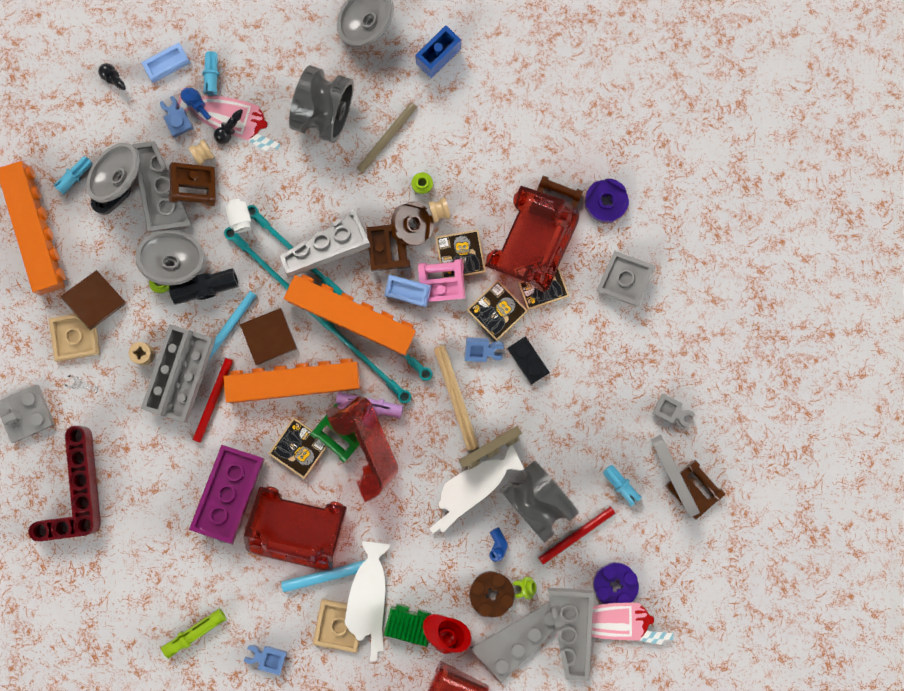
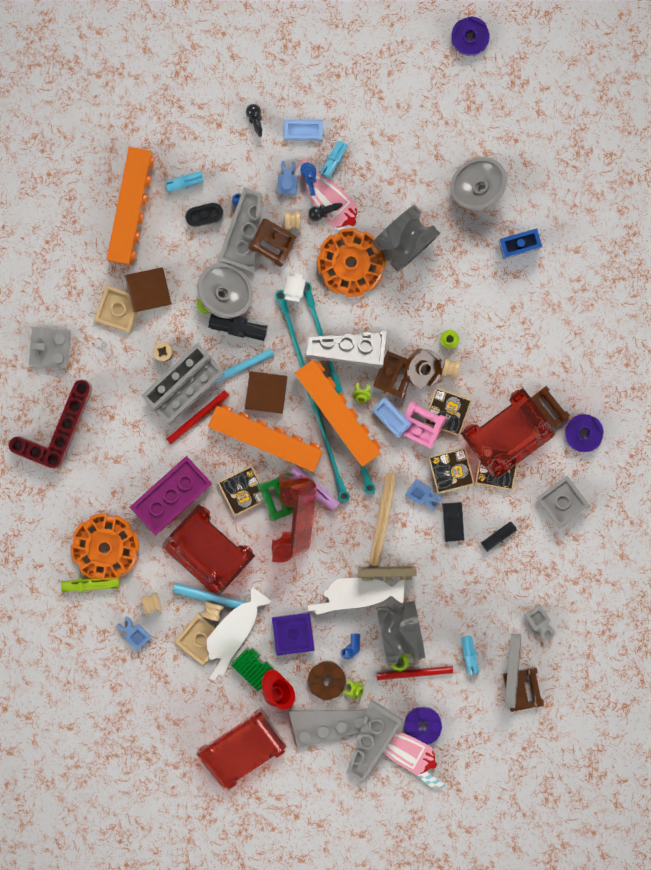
camera: 25 degrees right, 5 degrees up
light grey dish [86,142,140,203] -> none
dark tan bar [357,102,417,173] -> none
none -> orange plate [70,513,139,582]
none -> tan wheel [142,592,162,615]
none -> tan wheel [202,601,224,621]
none -> dark purple plate [272,612,315,656]
none -> orange plate [316,228,386,297]
none -> lime plate [352,383,371,403]
none -> lime plate [391,654,409,671]
none -> black axle [480,522,517,552]

